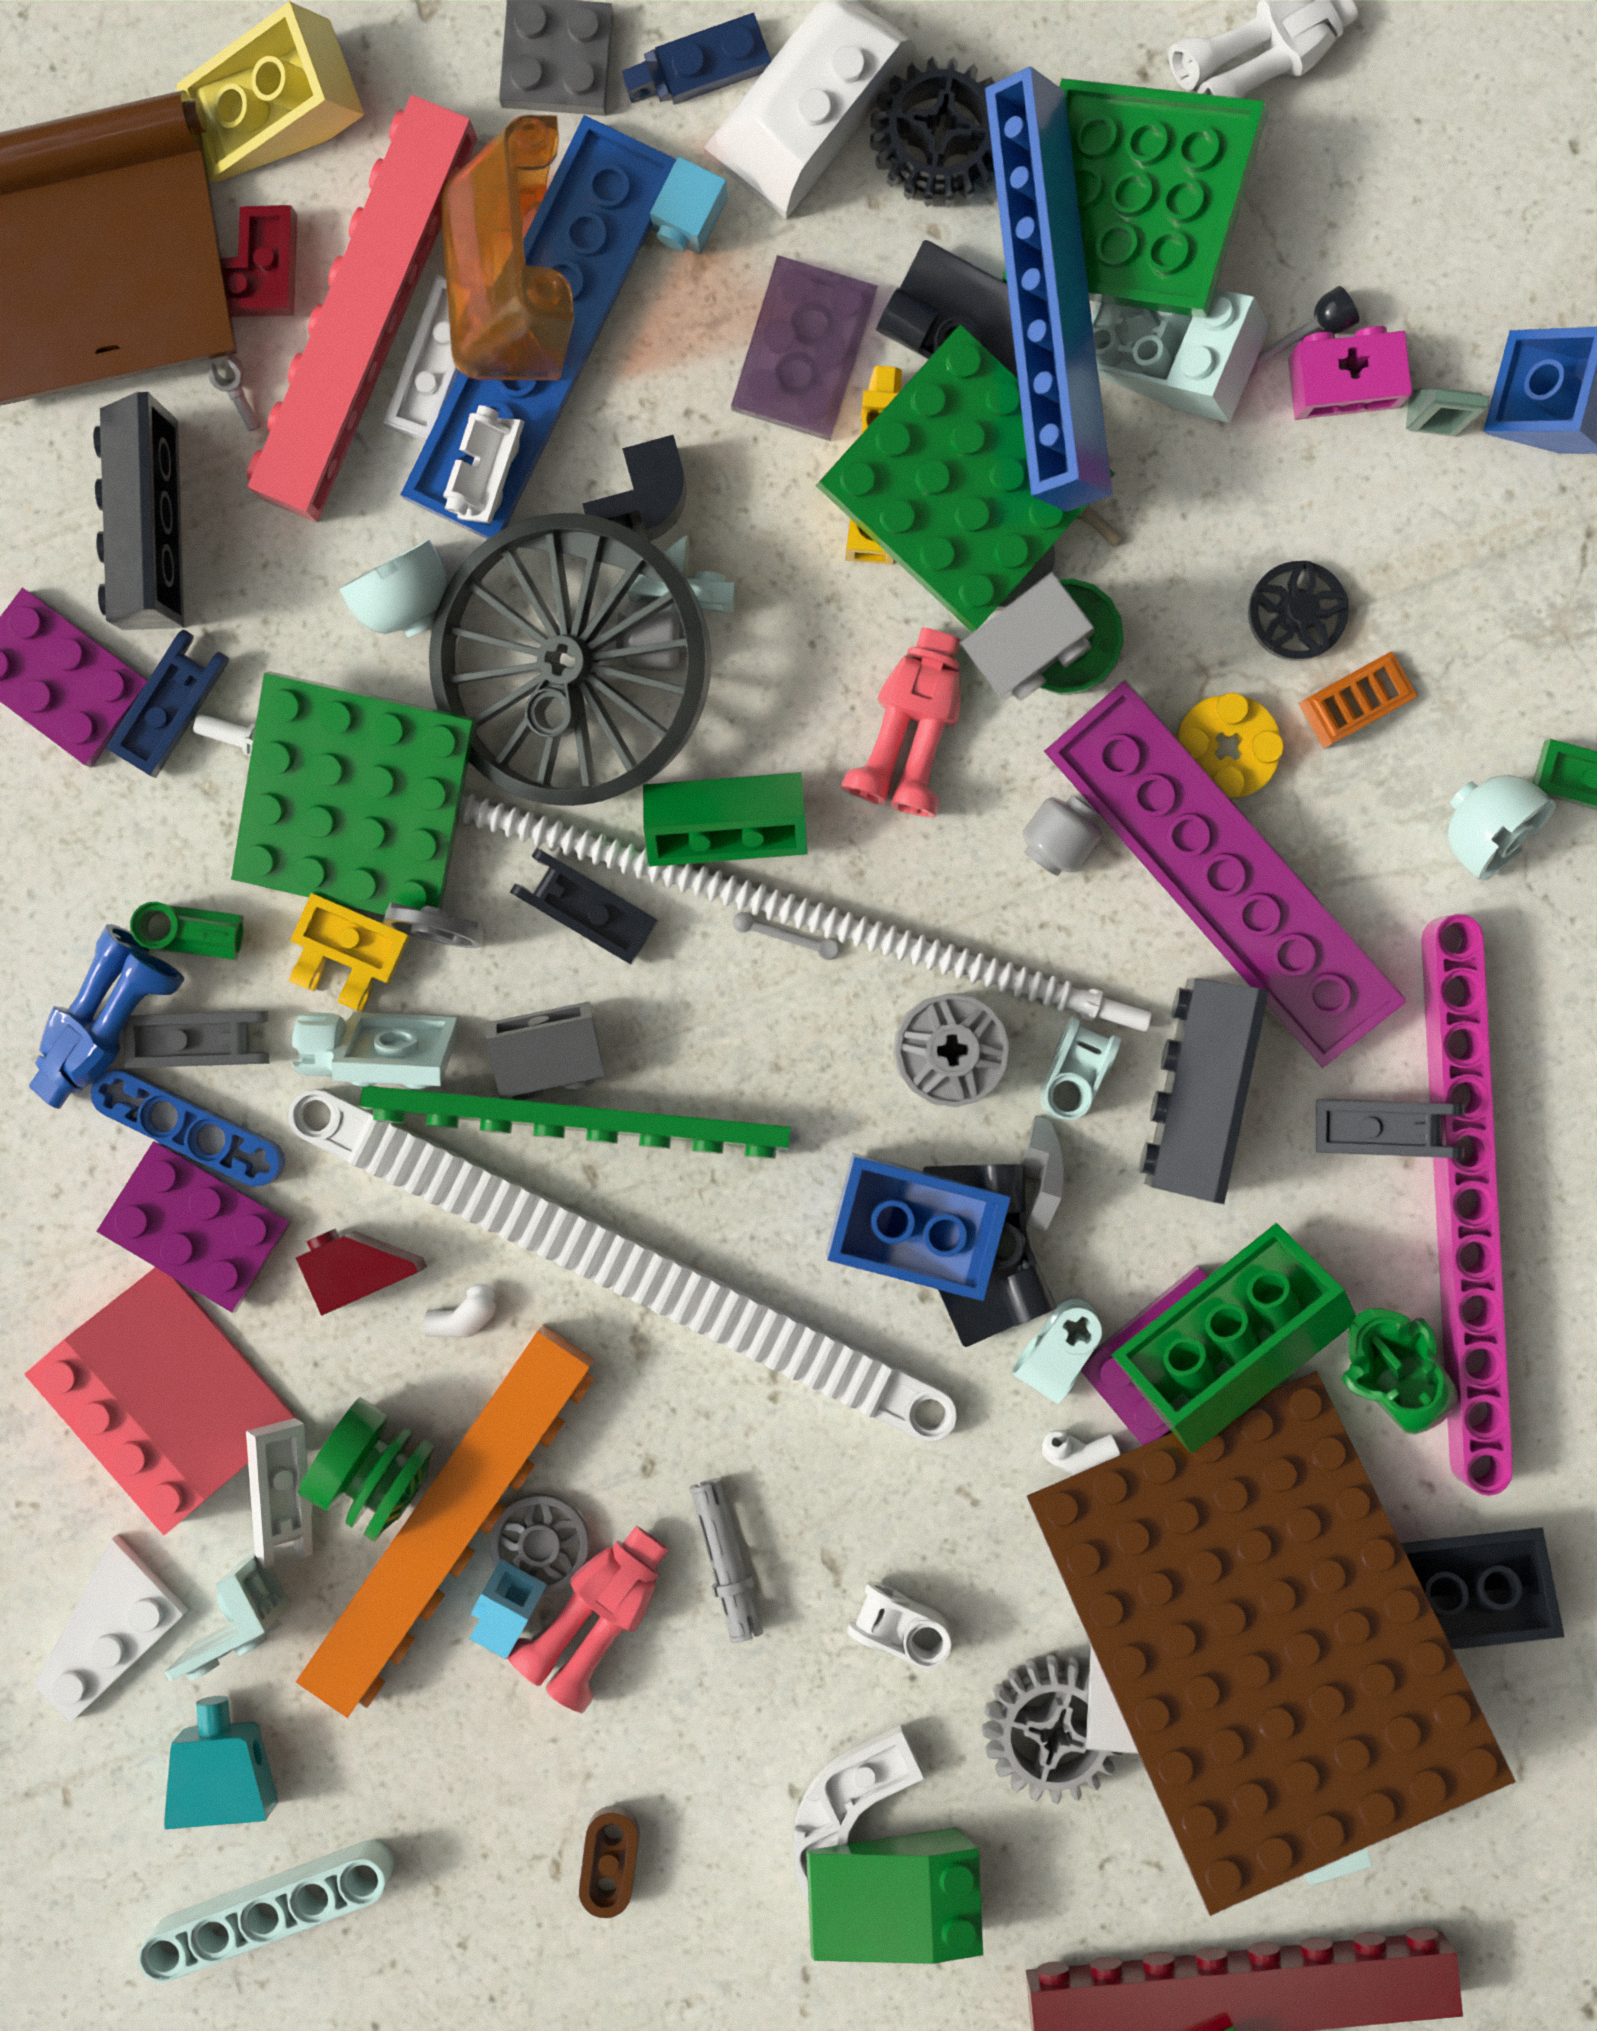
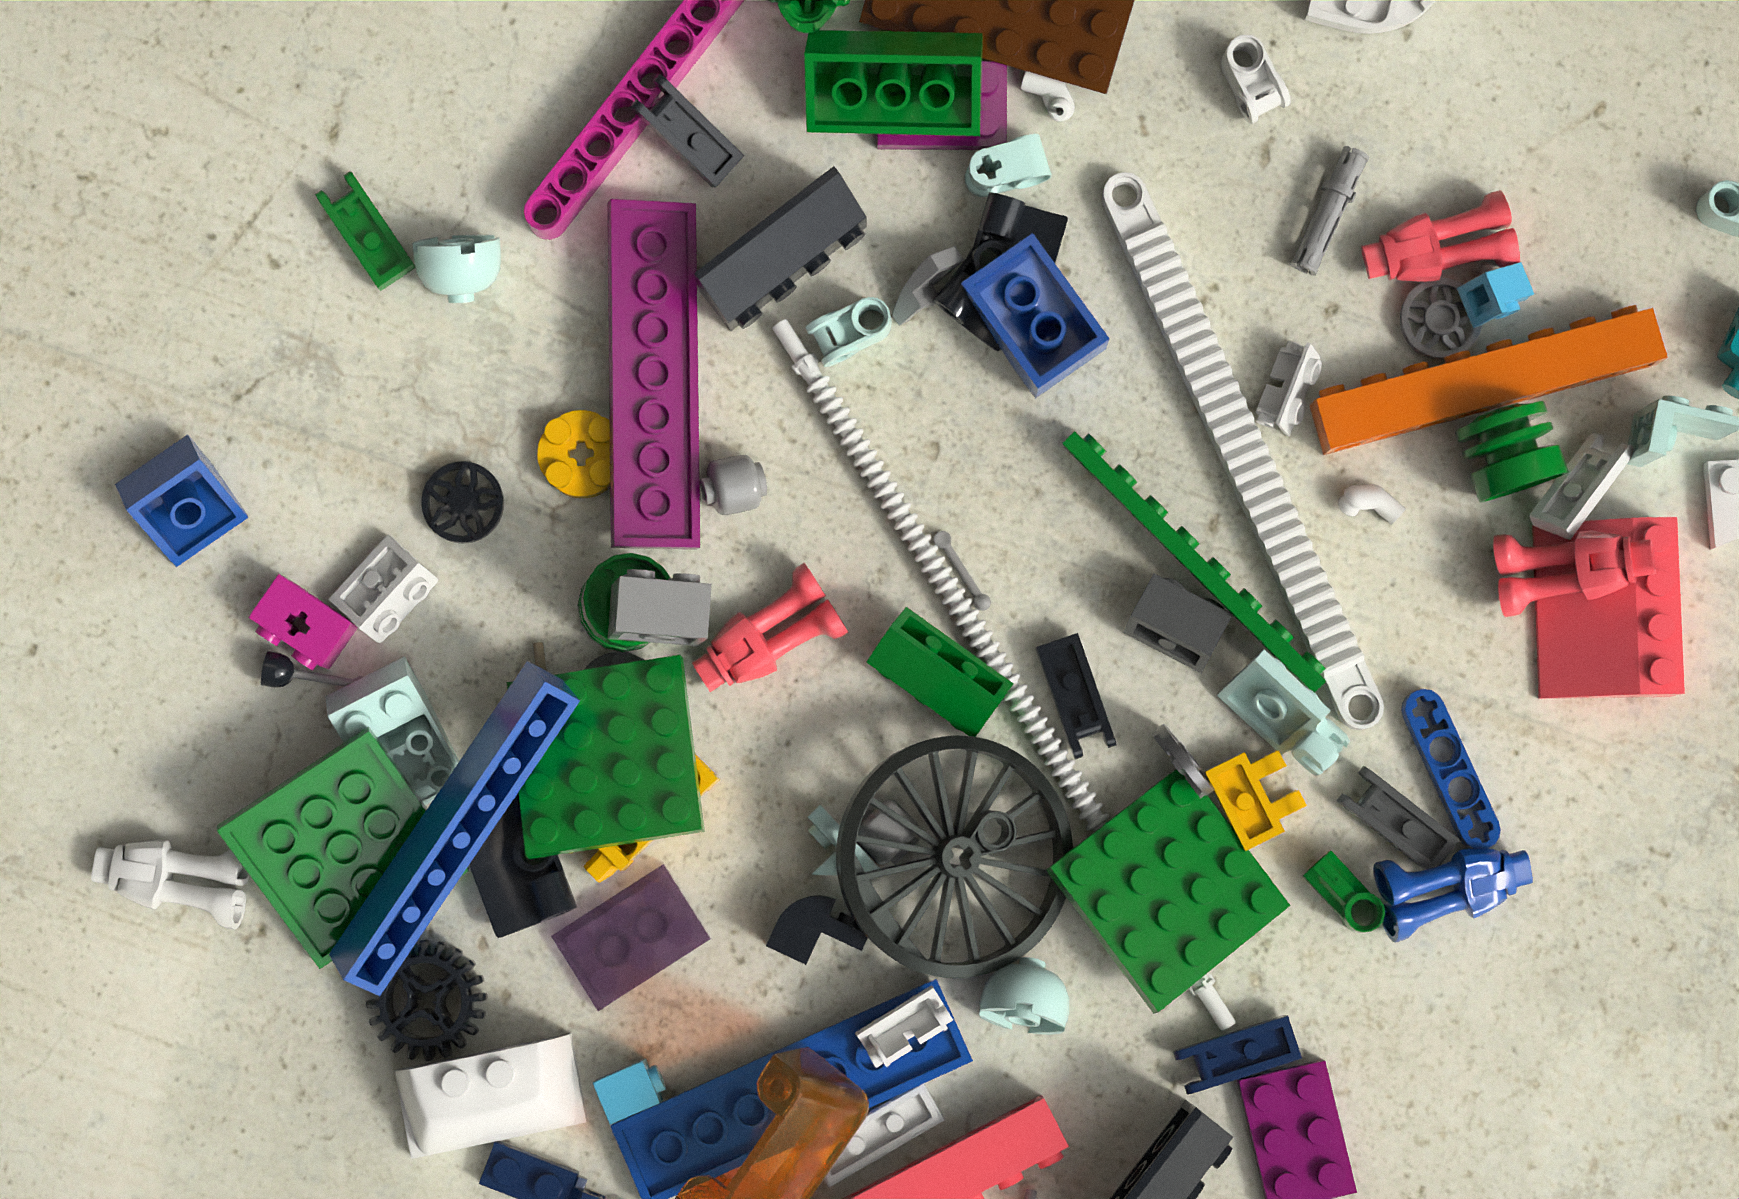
camera: 140 degrees left, 5 degrees down
magenta plate [96,1141,292,1313] -> none
dark red slope [296,1228,427,1316] -> none
reddish brown plate [579,1806,640,1918] -> none
light grey wheel [892,994,1009,1107] -> none
orange slope [1298,651,1418,749] -> none
sand green slope [1405,388,1489,437] -> none
none -> white bracket [329,534,438,643]
none -> white hinge [1256,341,1321,437]
none -> coral piece [1493,531,1656,617]

